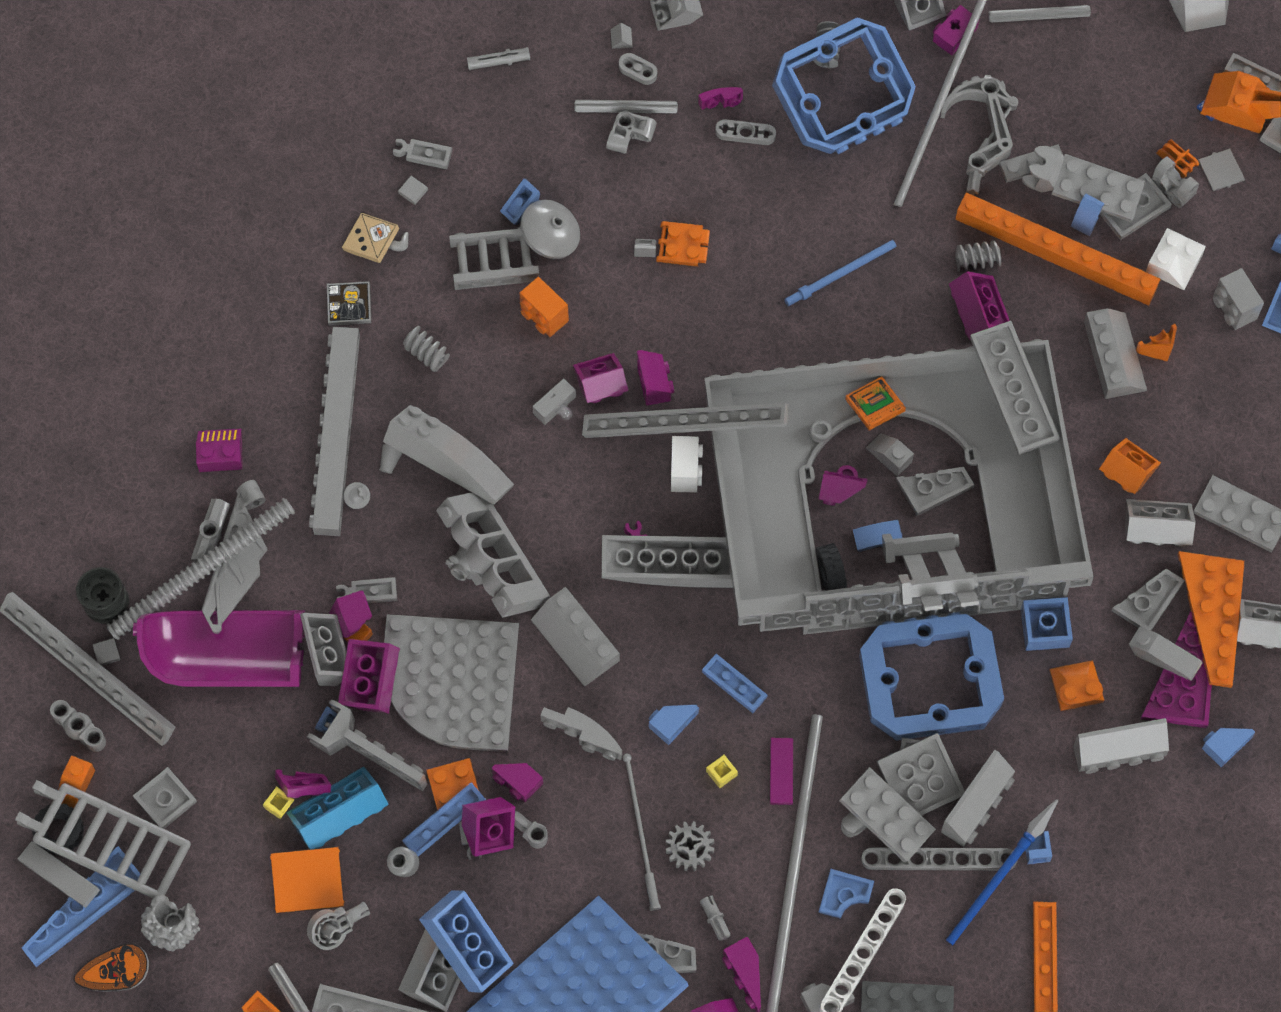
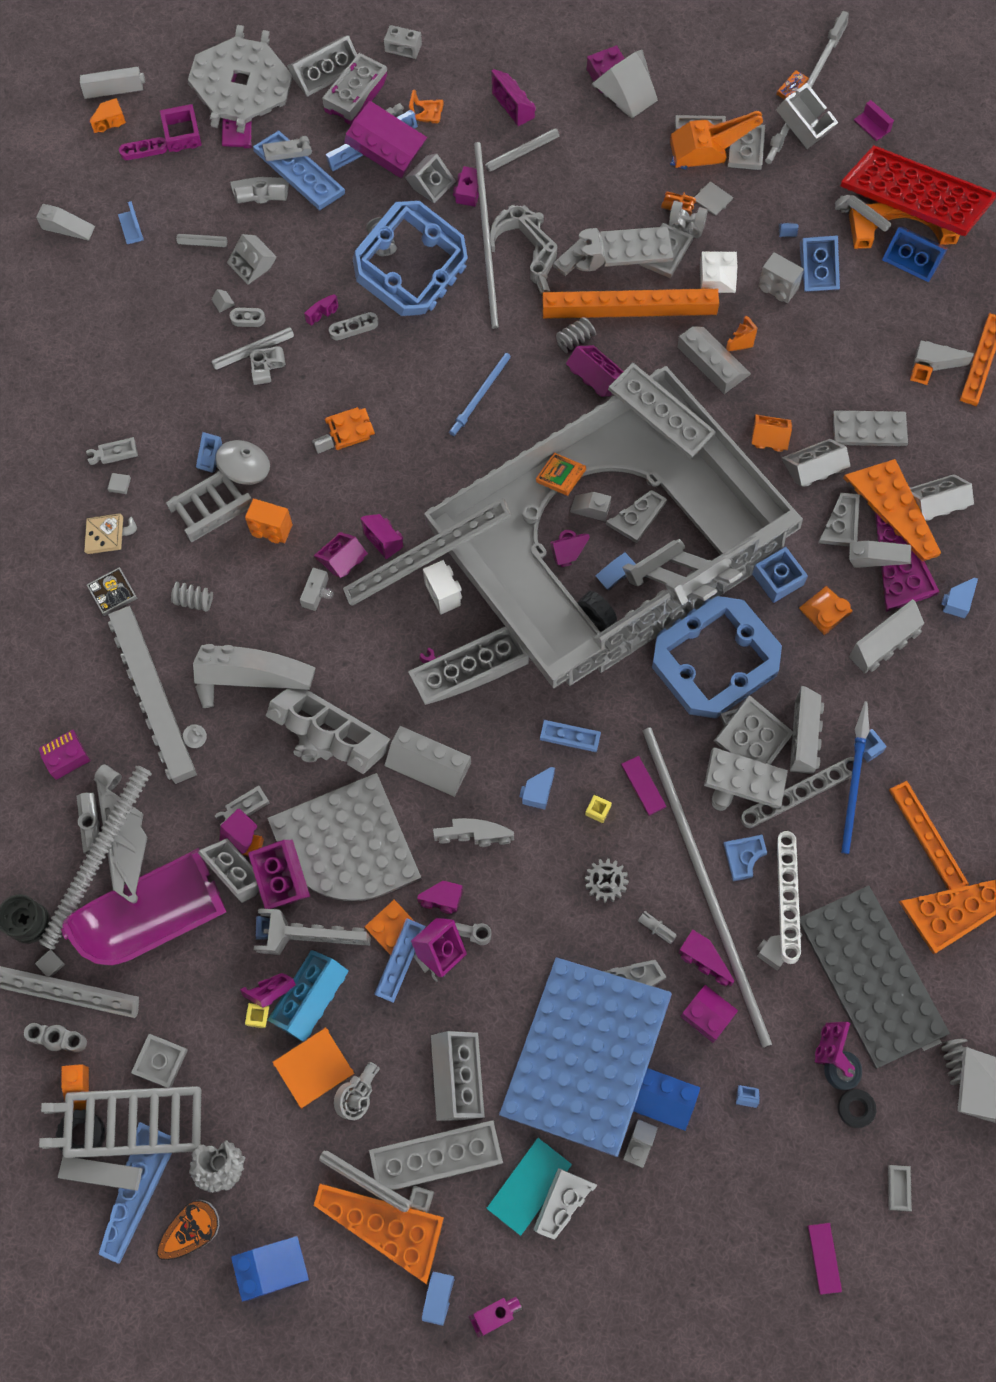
camera: 25 degrees left, 0 degrees up
light grey head [387,847,419,878] -> none
medium blue brick [419,891,514,993] -> none
light grey pin [467,47,530,71] -> none
light grey piece [623,753,661,911] -> none
medium blue slope [1071,194,1105,236] -> none

